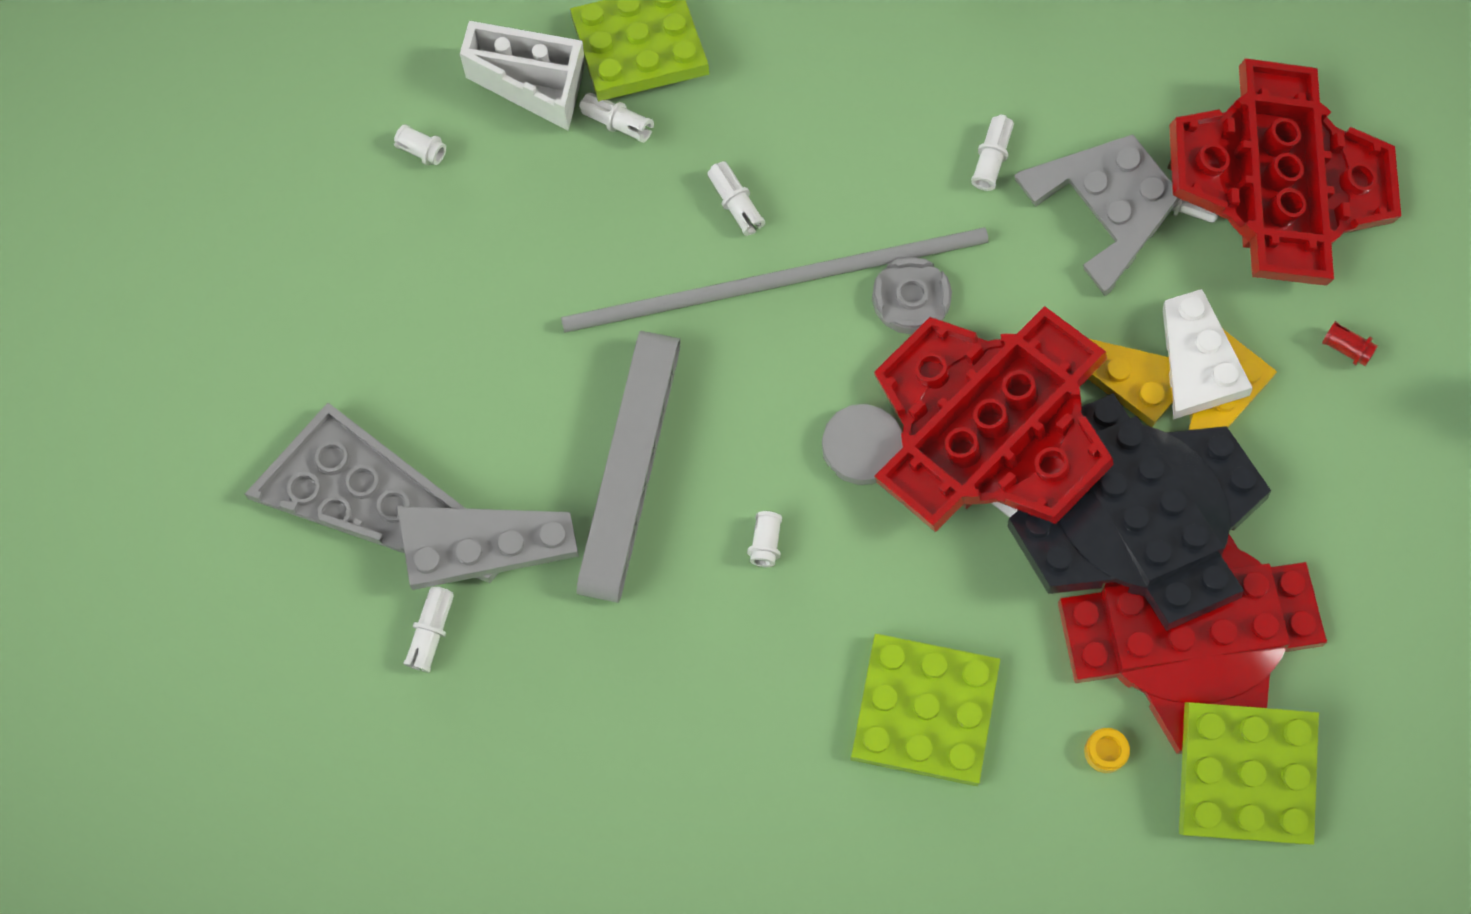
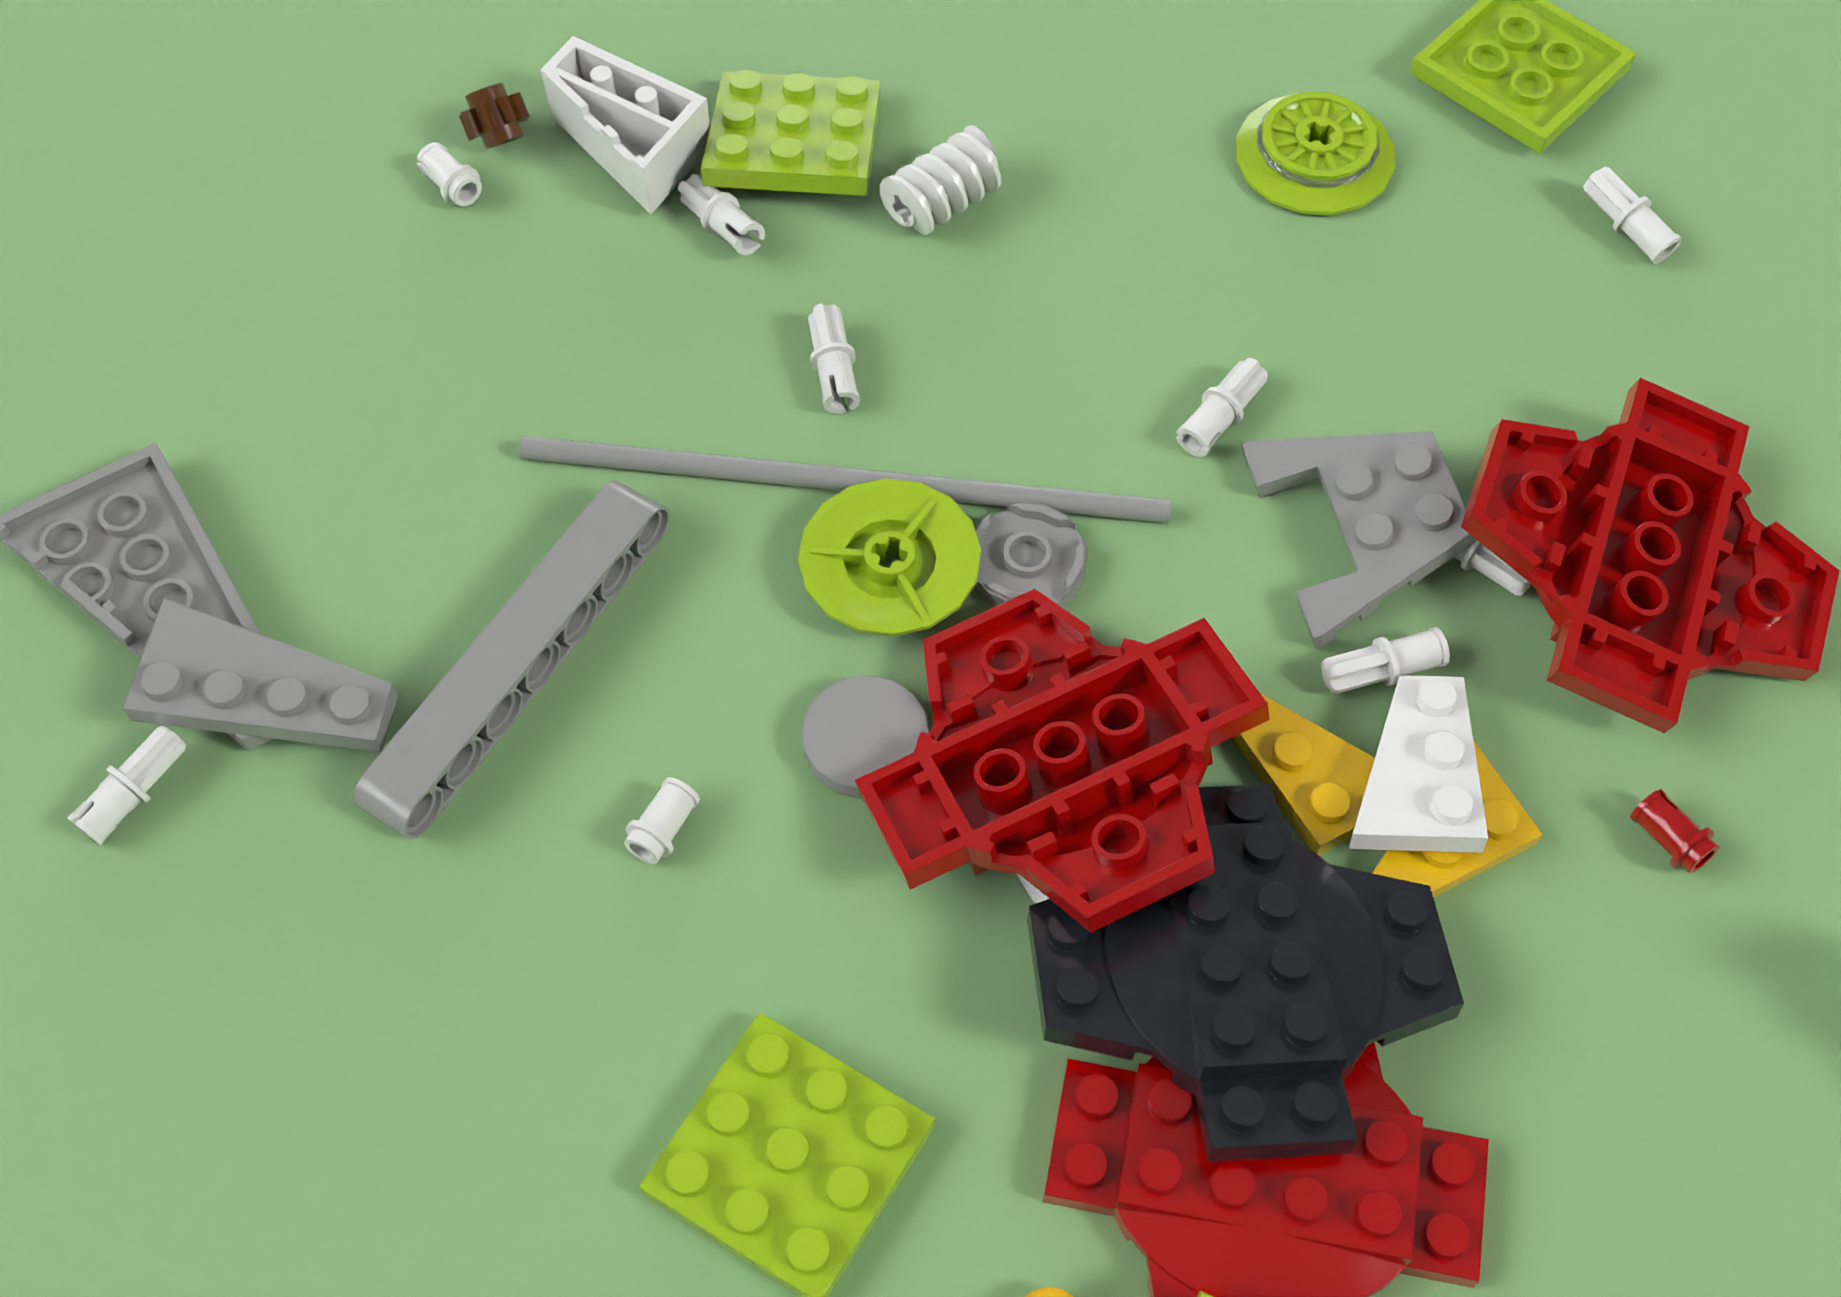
camera: 20 degrees right, 10 degrees down
none -> reddish brown gear [459,83,530,149]
none -> lime piece [798,478,981,637]
none -> white piece [880,124,1002,235]
none -> white axle [1321,627,1450,694]

